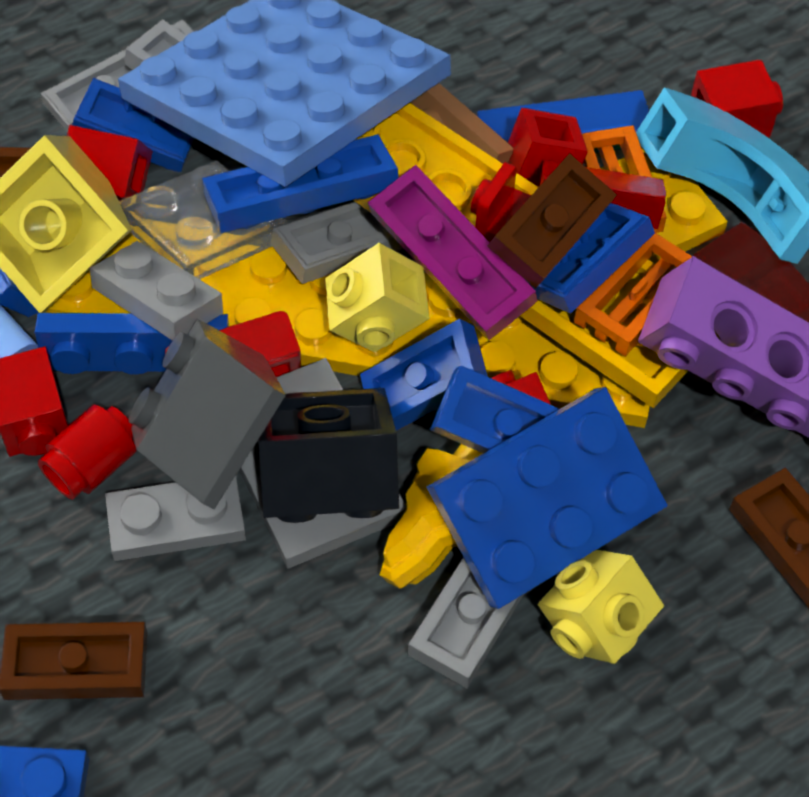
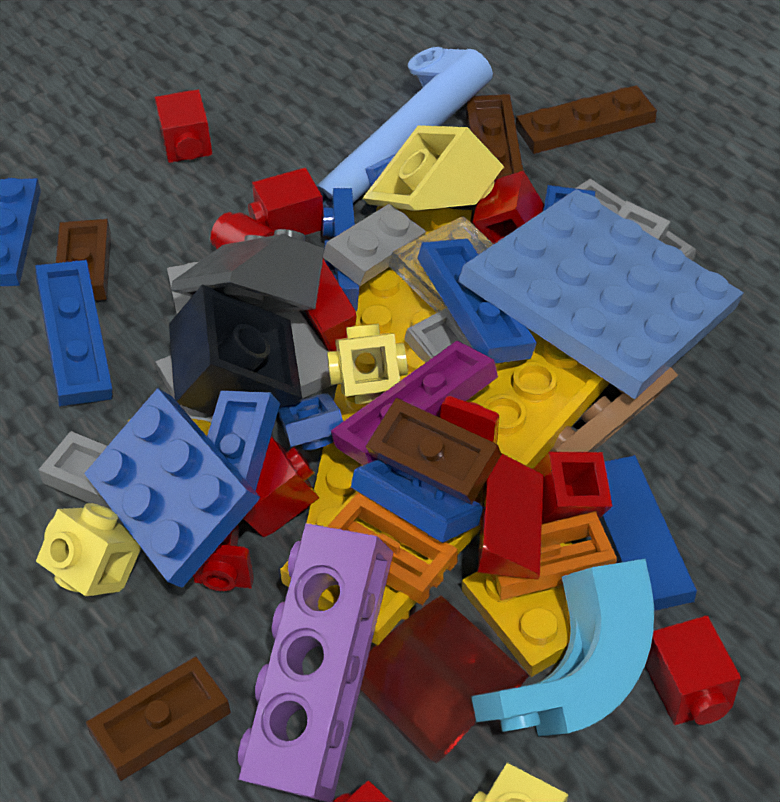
camera: 90 degrees right, 10 degrees down
none -> blue plate [35,260,112,406]

